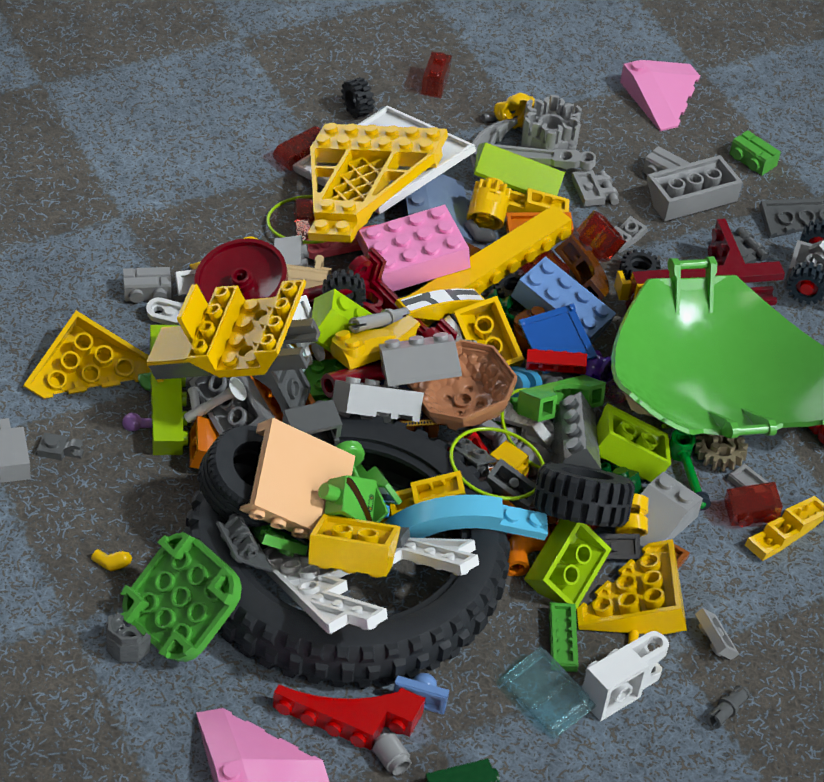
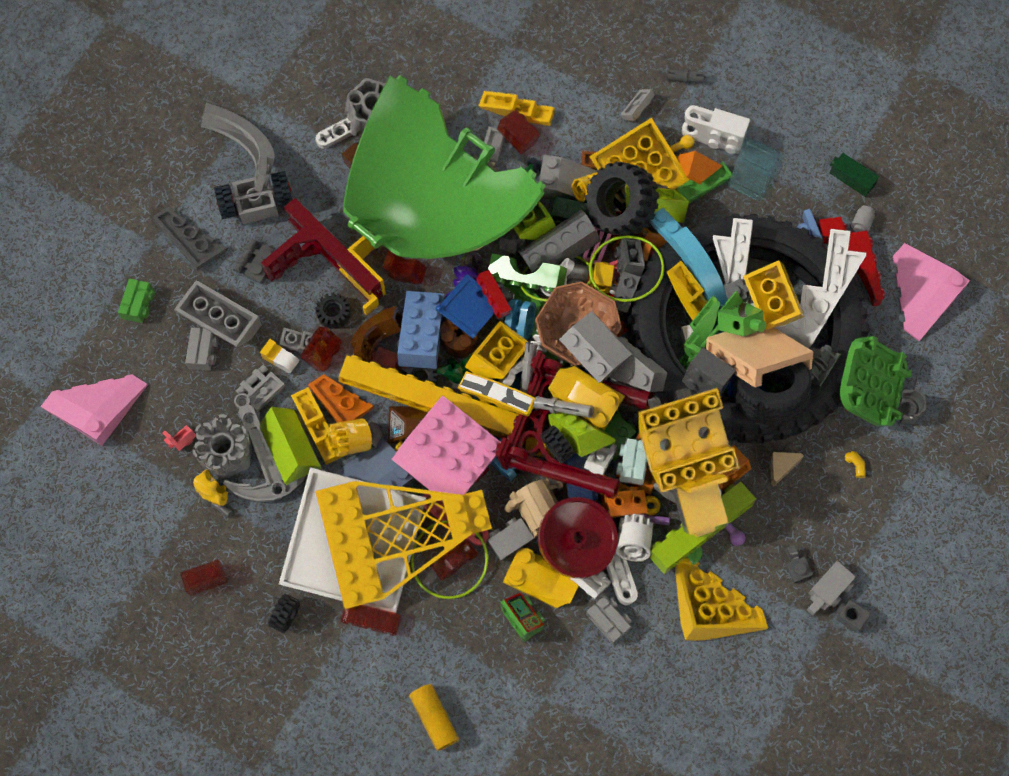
camera: 115 degrees left, 25 degrees up
none -> coral bracket [162,425,196,451]
none -> leg [260,339,299,373]
none -> yellow piece [409,684,459,751]
none -> slope [500,592,545,642]
none -> orange slope [677,151,722,184]
none -> tan slope [771,452,804,486]

